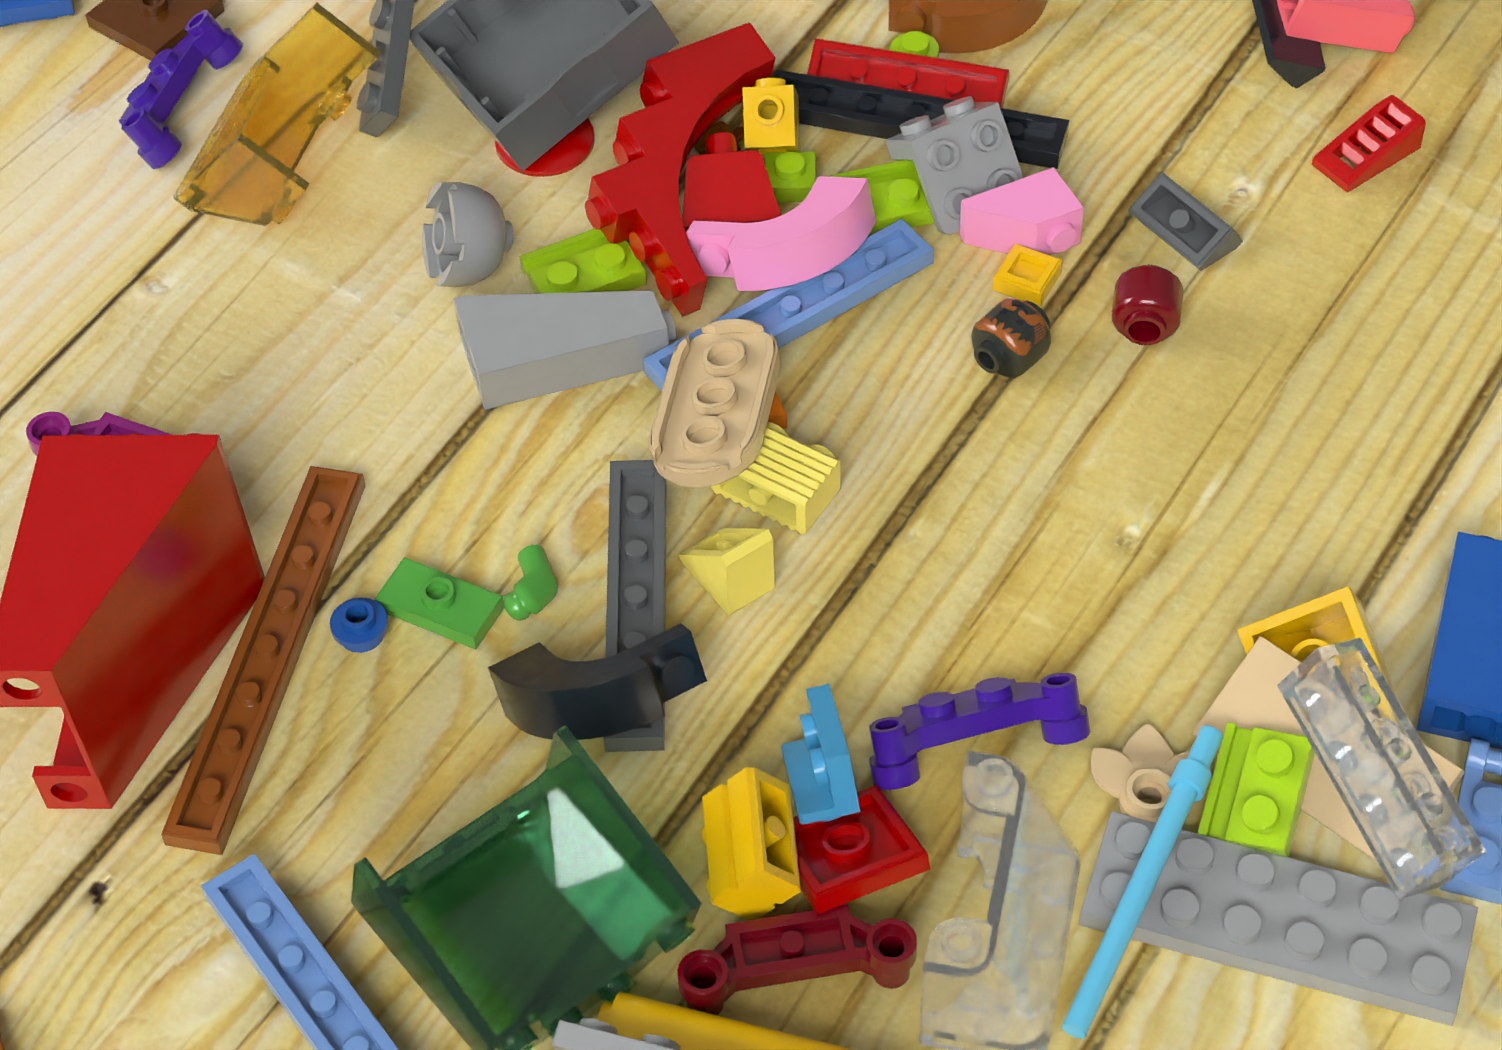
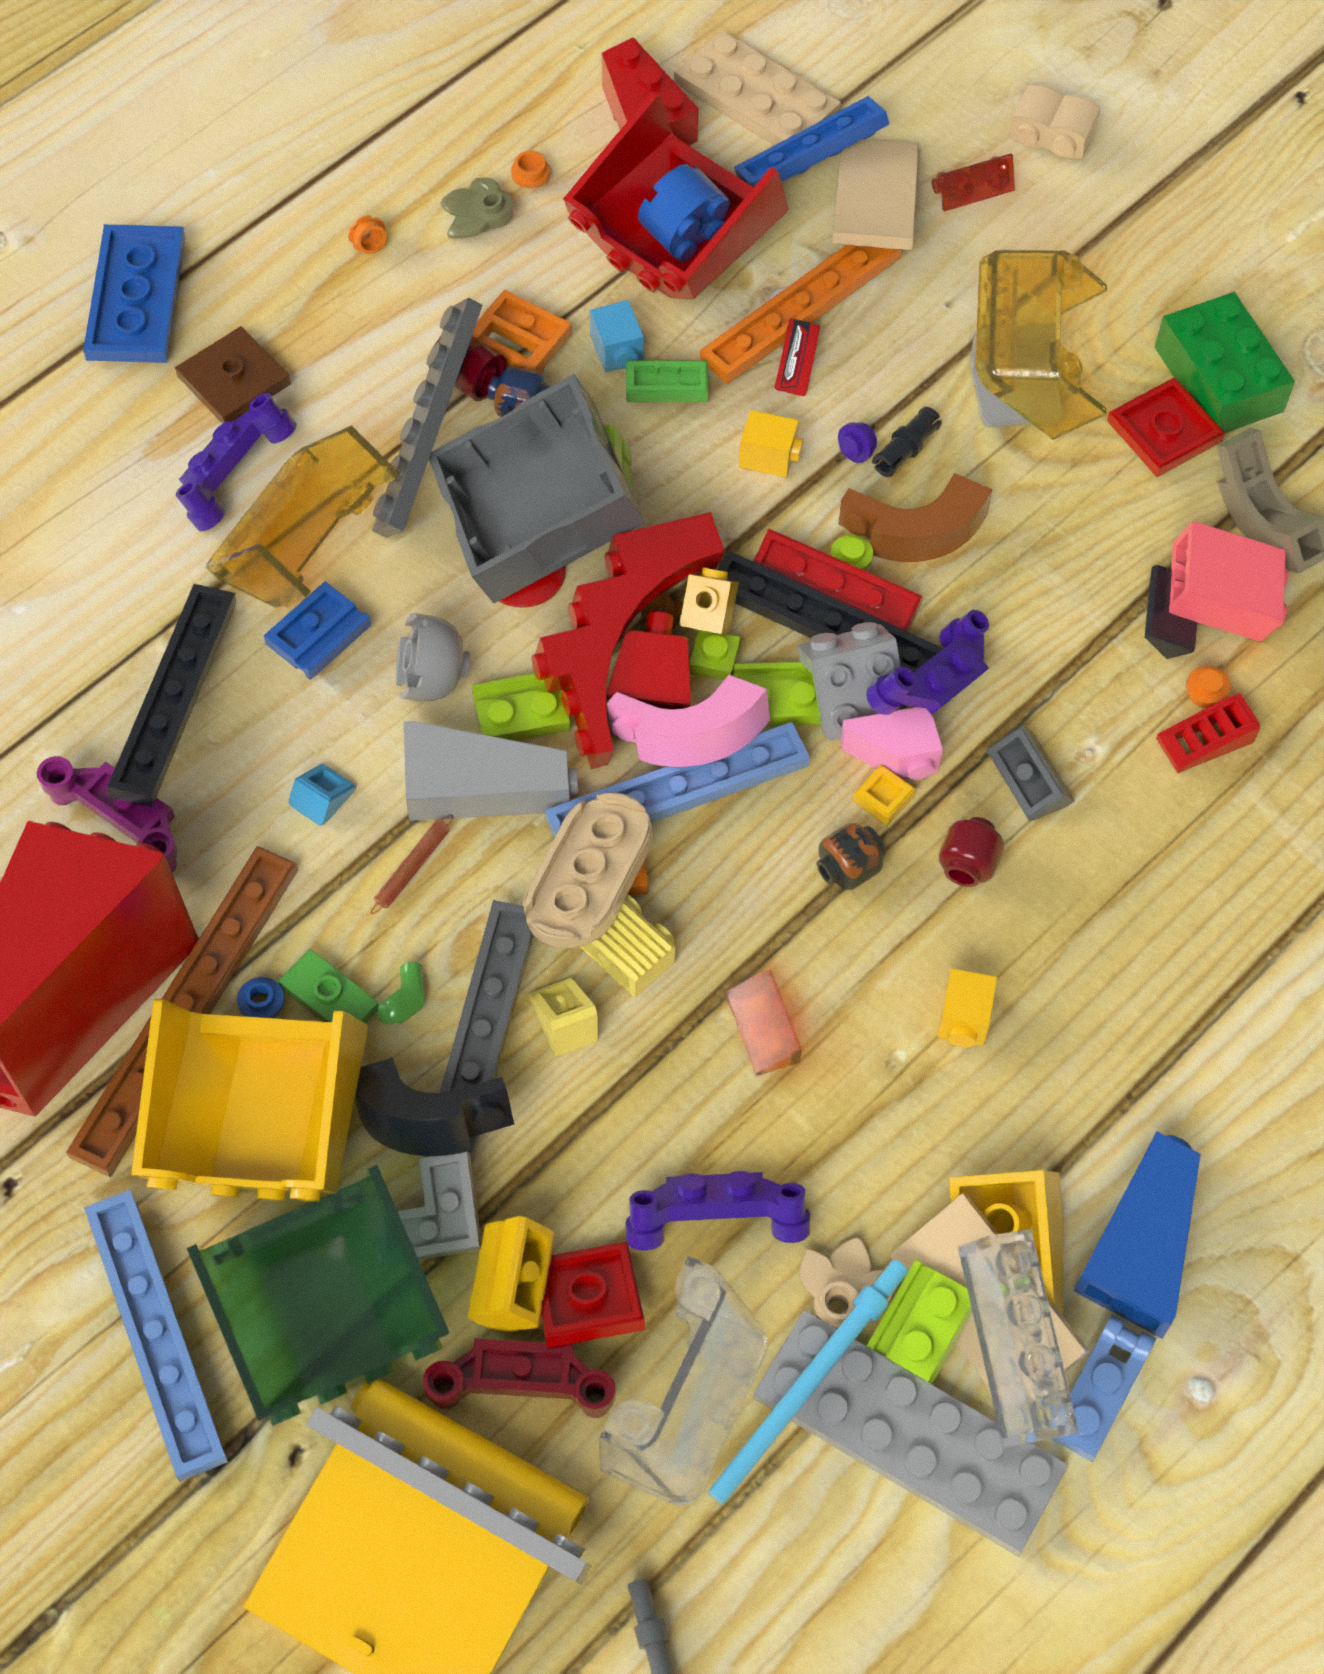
camera: 10 degrees right, 10 degrees up
dark azure bracket [781,684,860,824] -> none
none -> black plate [107,584,236,807]
none -> yellow windscreen [131,999,368,1202]
none -> blue plate [264,581,371,680]
none -> dark azure slope [289,763,356,825]
none -> red piece [371,815,453,914]
none -> light grey plate [377,1152,482,1266]
none -> clear orange slope [725,969,802,1076]
none -> dark purple plate [866,610,989,715]
none -> yellow brick [937,968,997,1047]
none -> orange plate [1186,666,1231,708]

